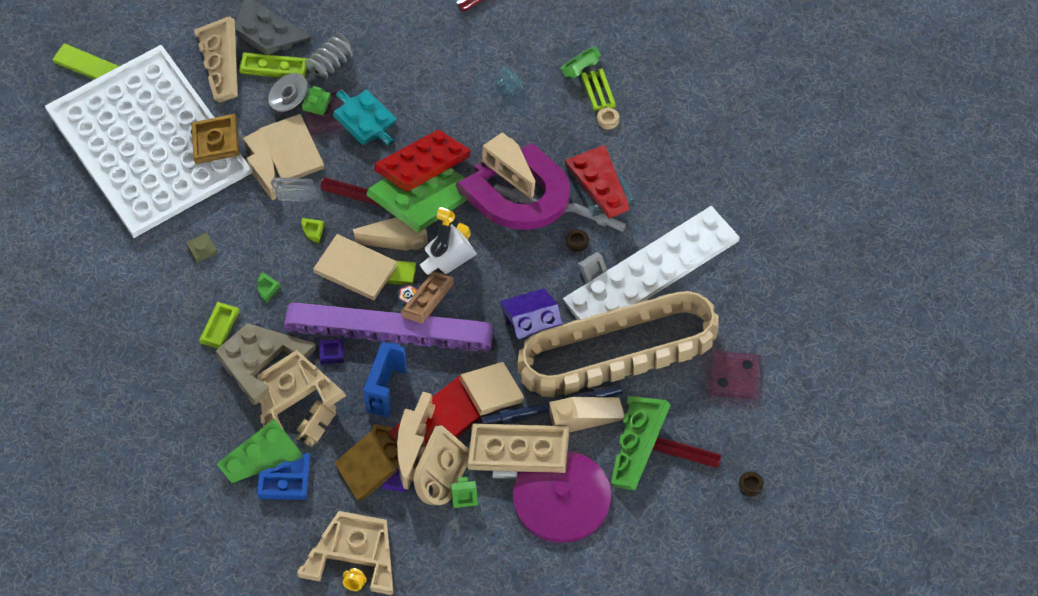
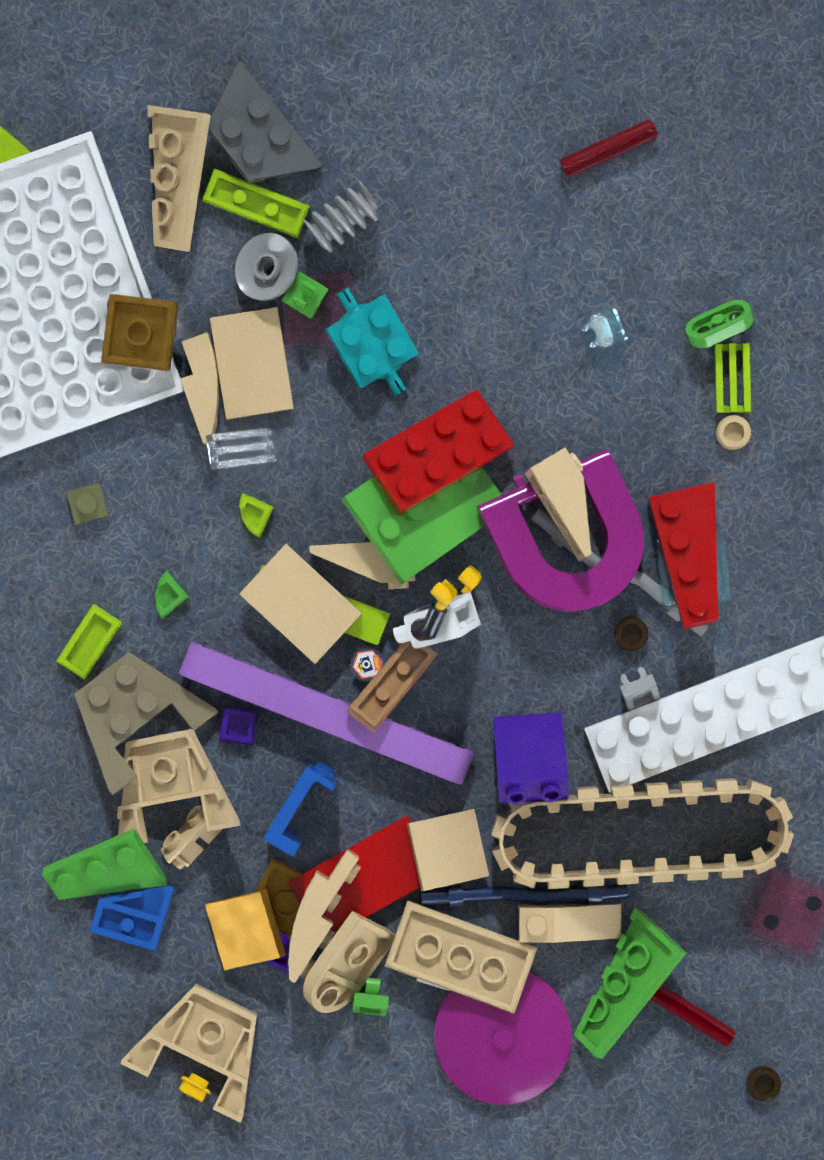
camera: 20 degrees right, 30 degrees up
dark red axle [320,177,381,206] -> none

